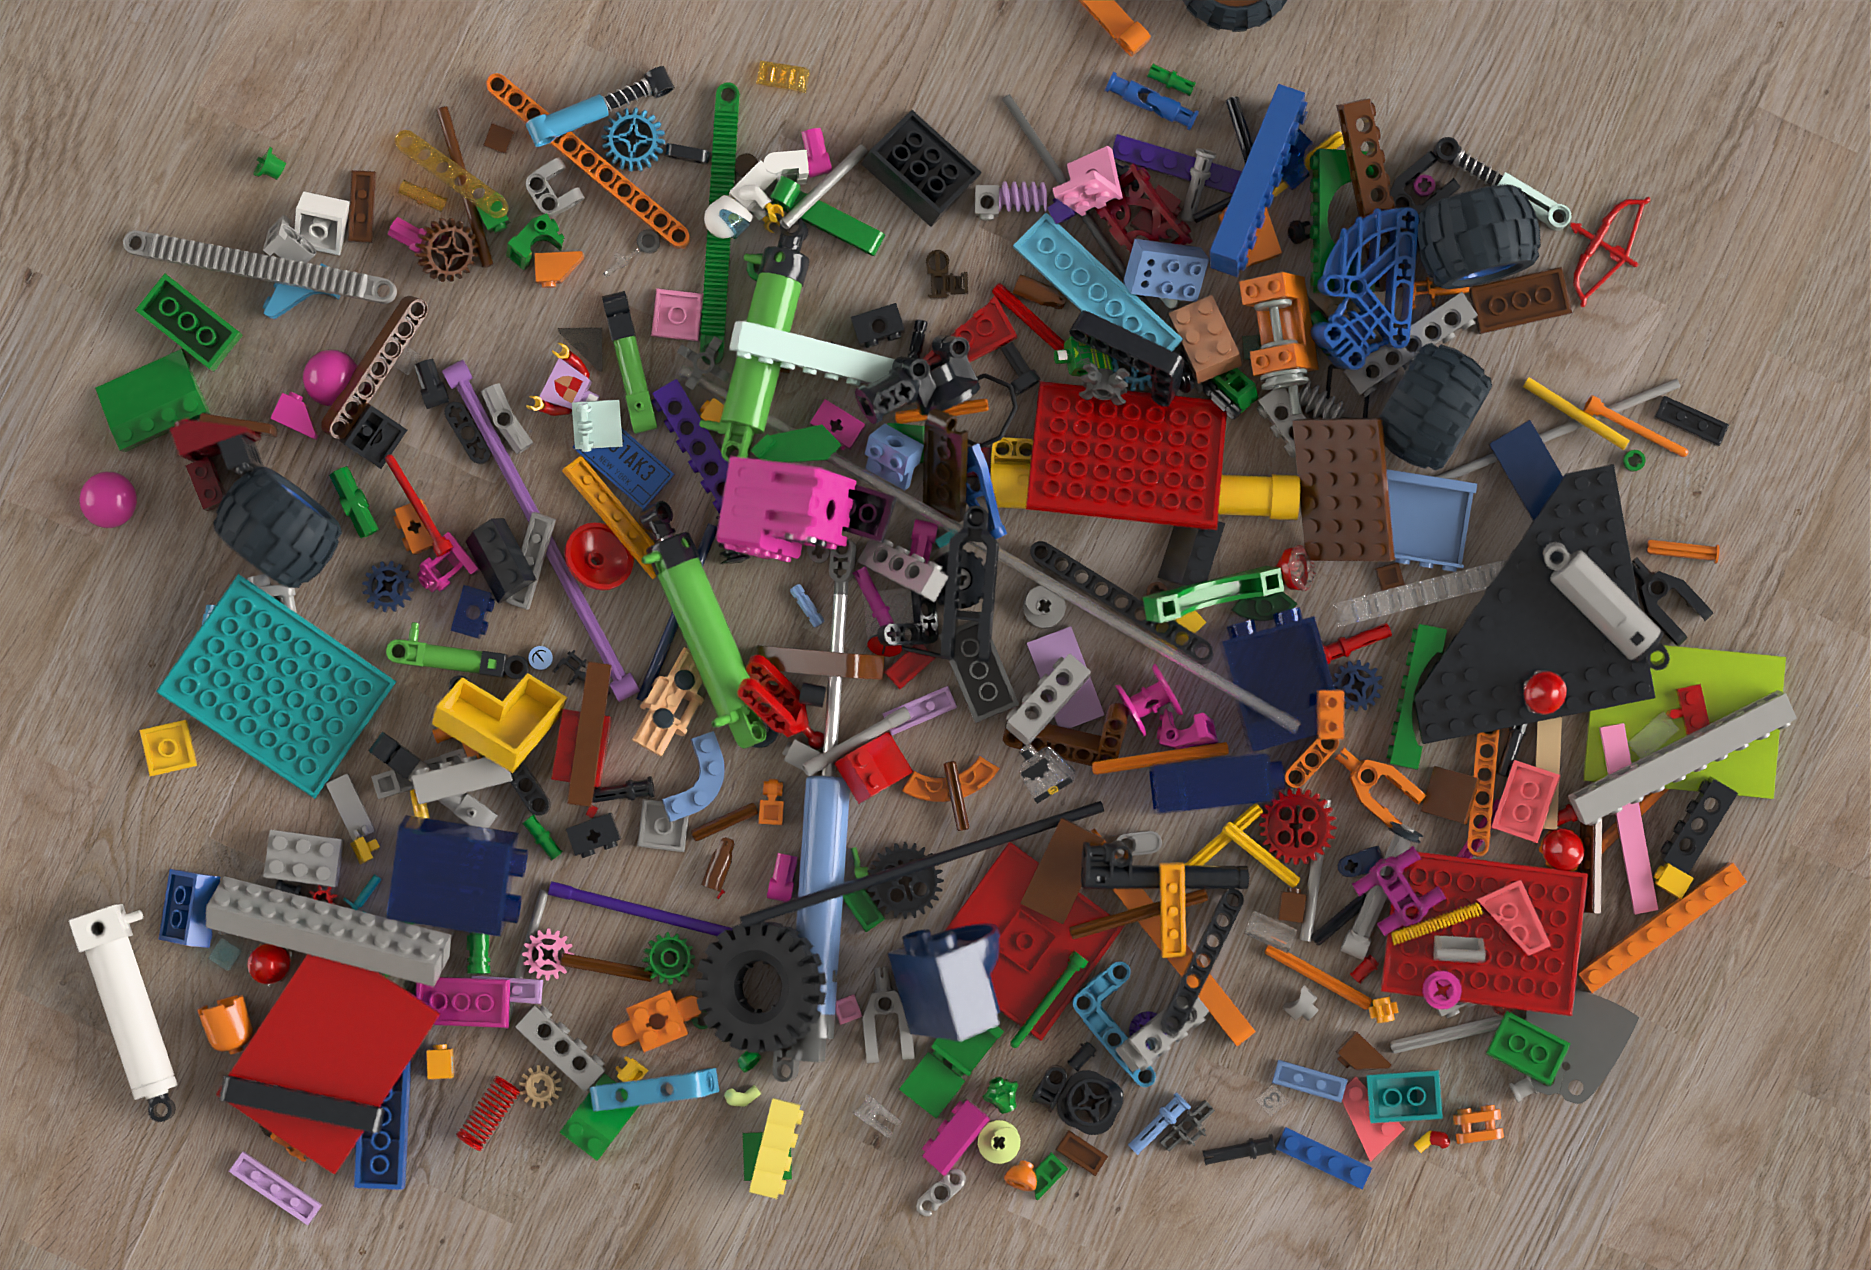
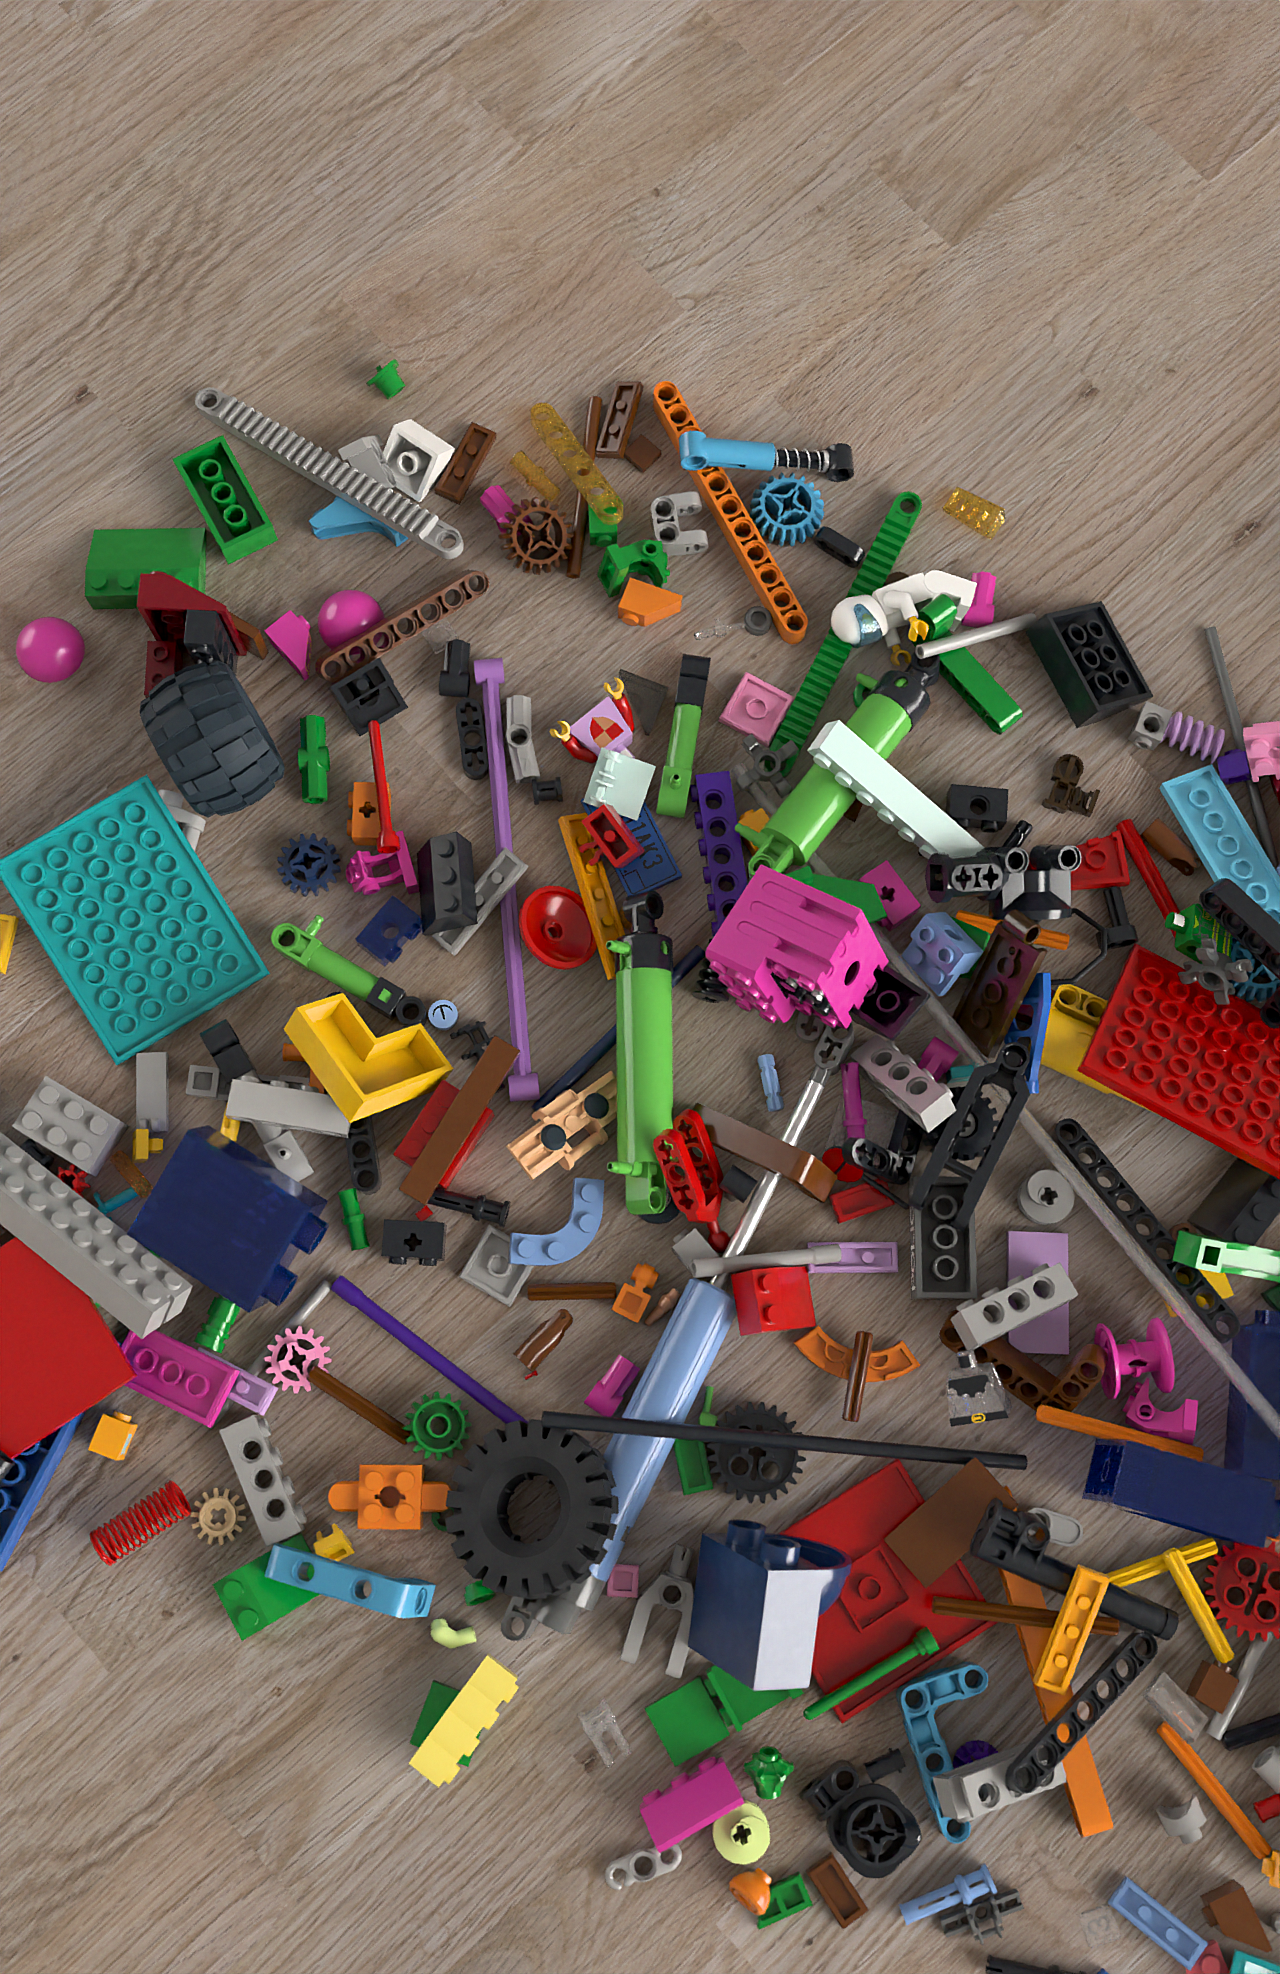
camera: 20 degrees right, 10 degrees down
none -> clear orange axle [110,1150,154,1198]
none -> black bush [532,776,563,805]
none -> red brick [578,804,645,869]
none -> reddish brown tile [595,381,644,459]
none -> nougat piece [644,1287,682,1326]

